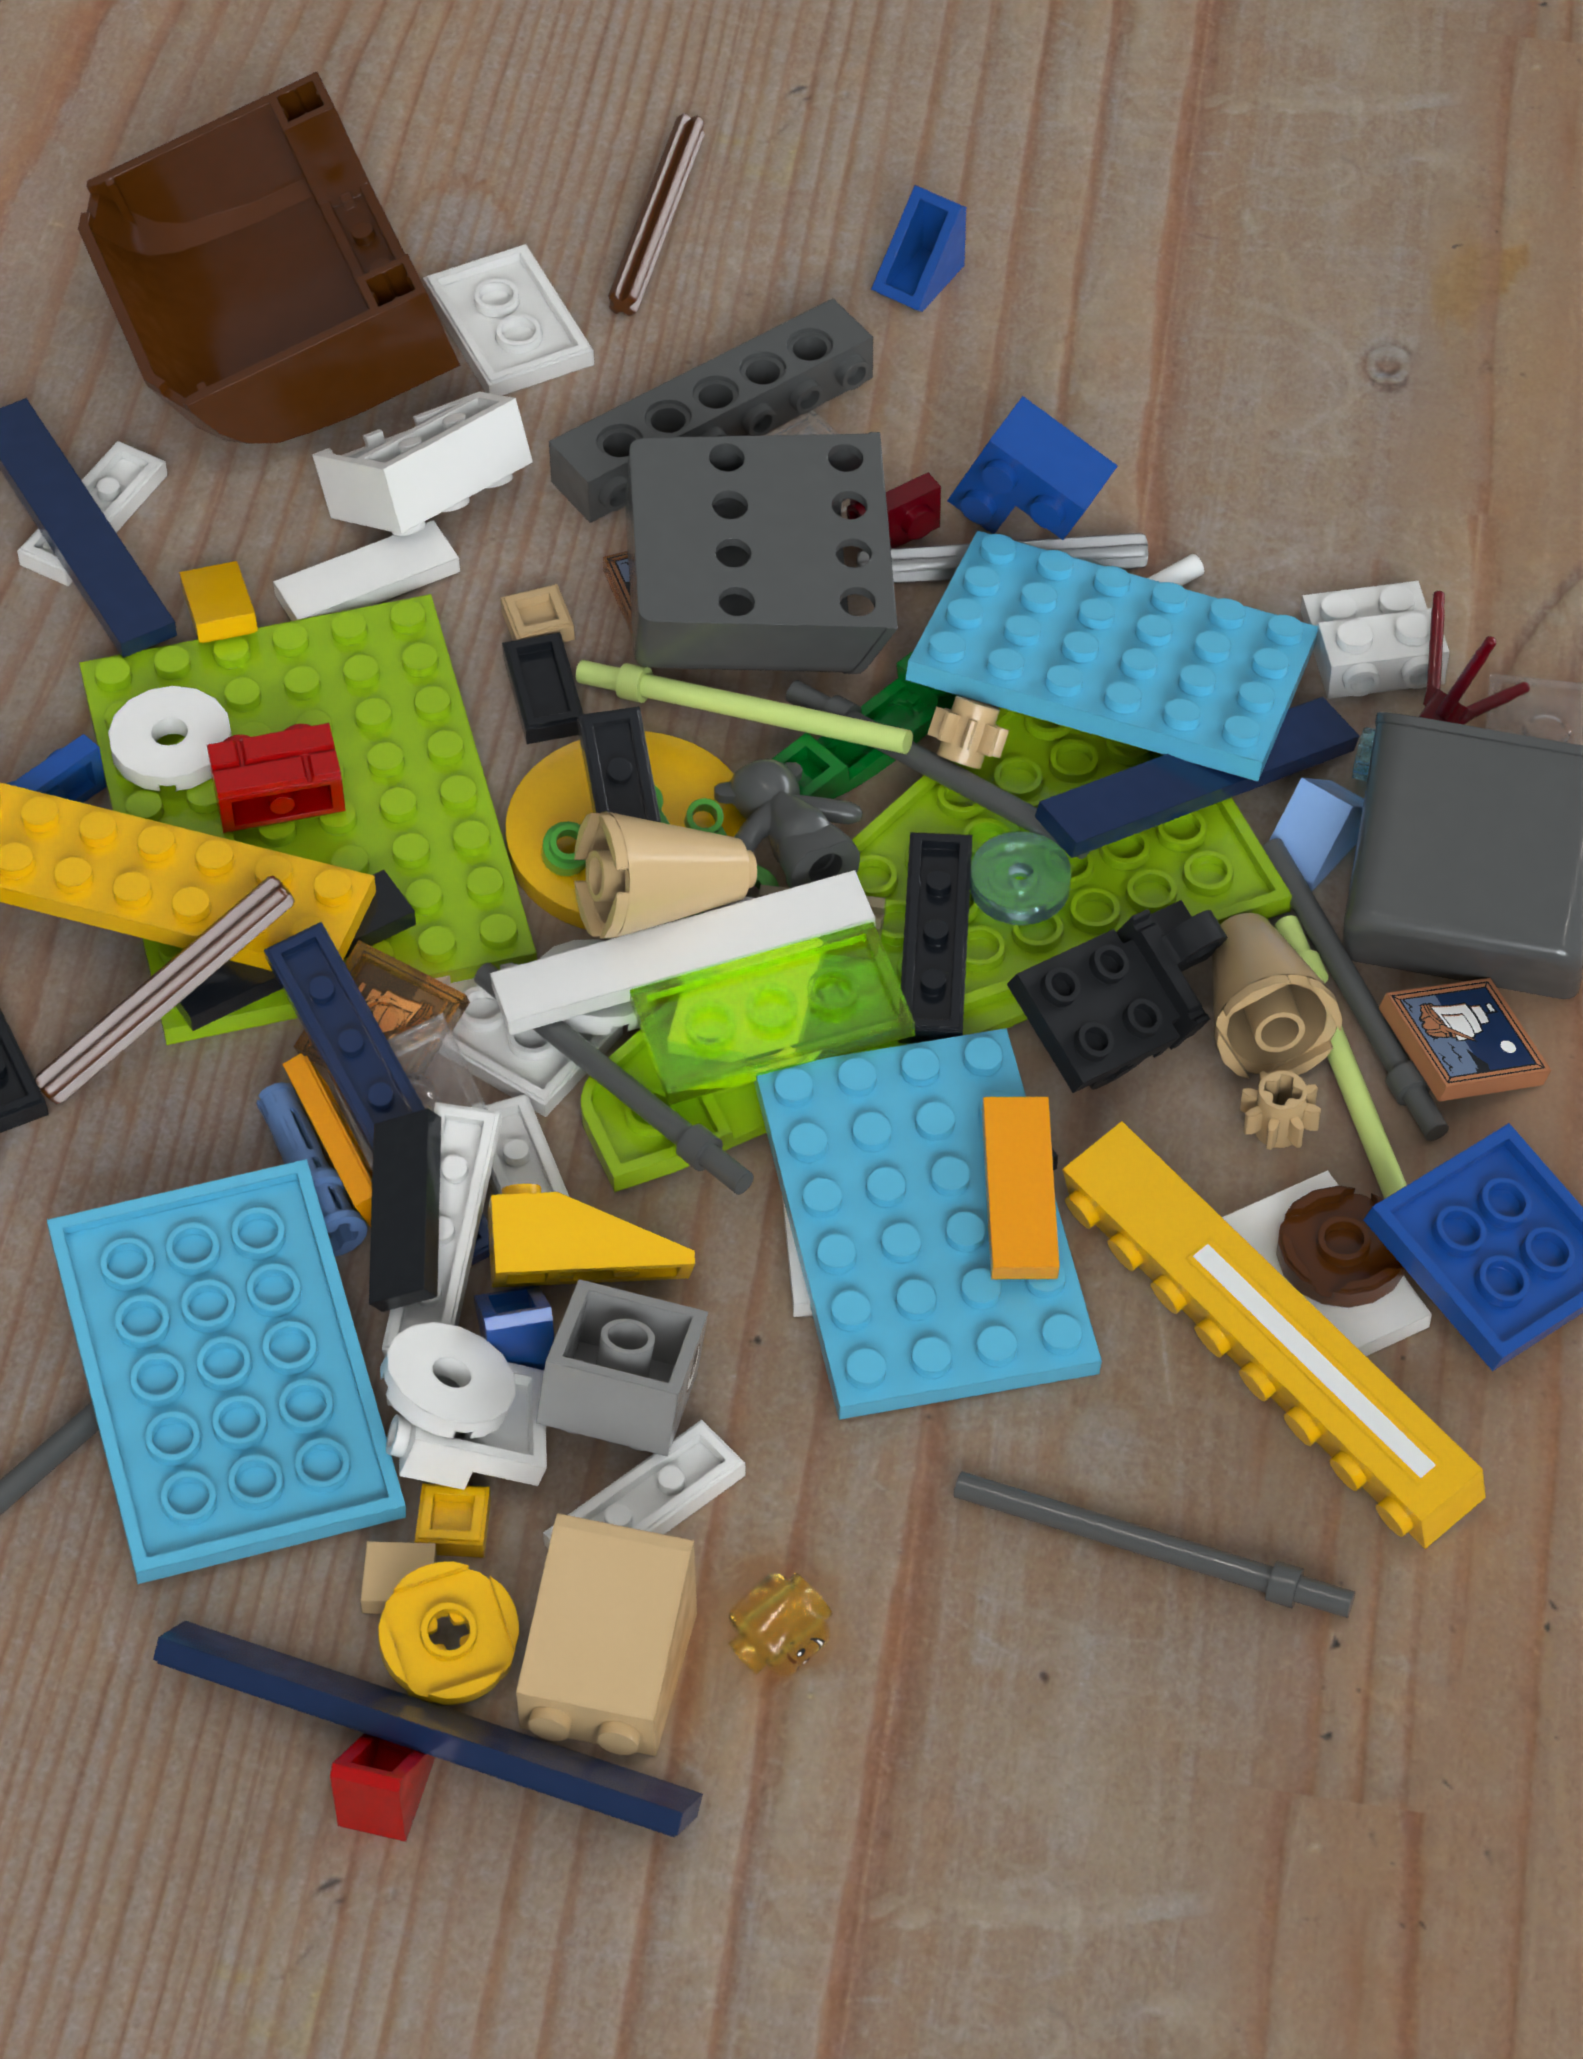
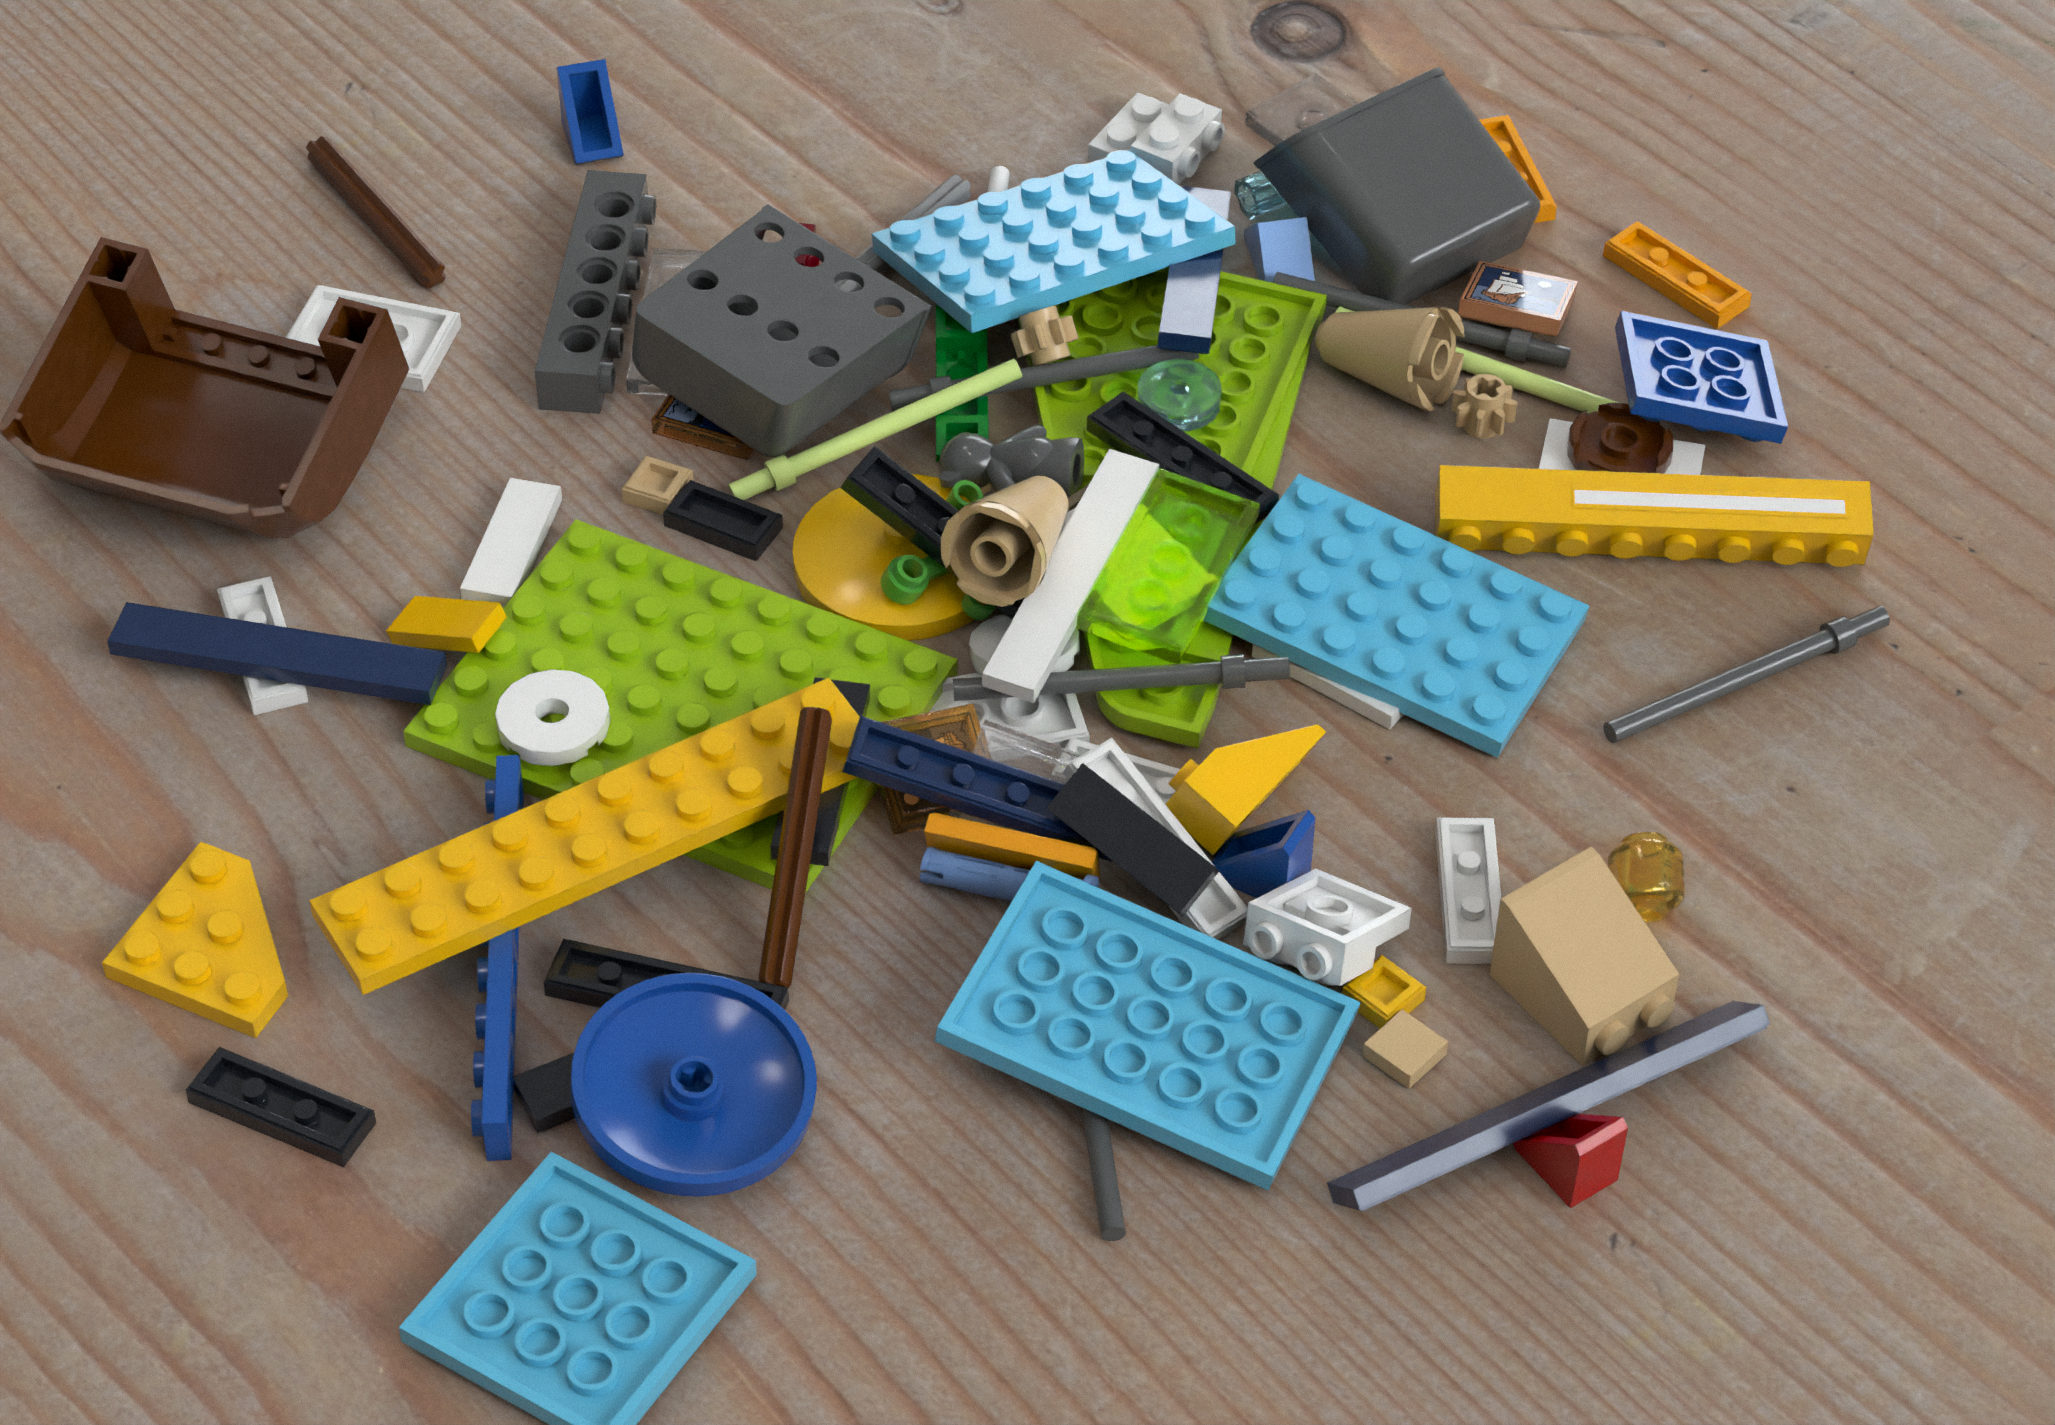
camera: 50 degrees left, 5 degrees down
red brick [207,723,346,833] -> none
white wedge [312,391,533,536] -> none
yellow plate [378,1561,519,1705] -> none
white tile [380,1322,516,1439] -> none
light grey brick [536,1279,709,1457] -> none
blue brick [947,396,1118,540] -> none
light orange tile [982,1097,1060,1279] -> none
black plate [1007,900,1228,1093] -> none
dark red plant [1419,590,1530,725] -> none

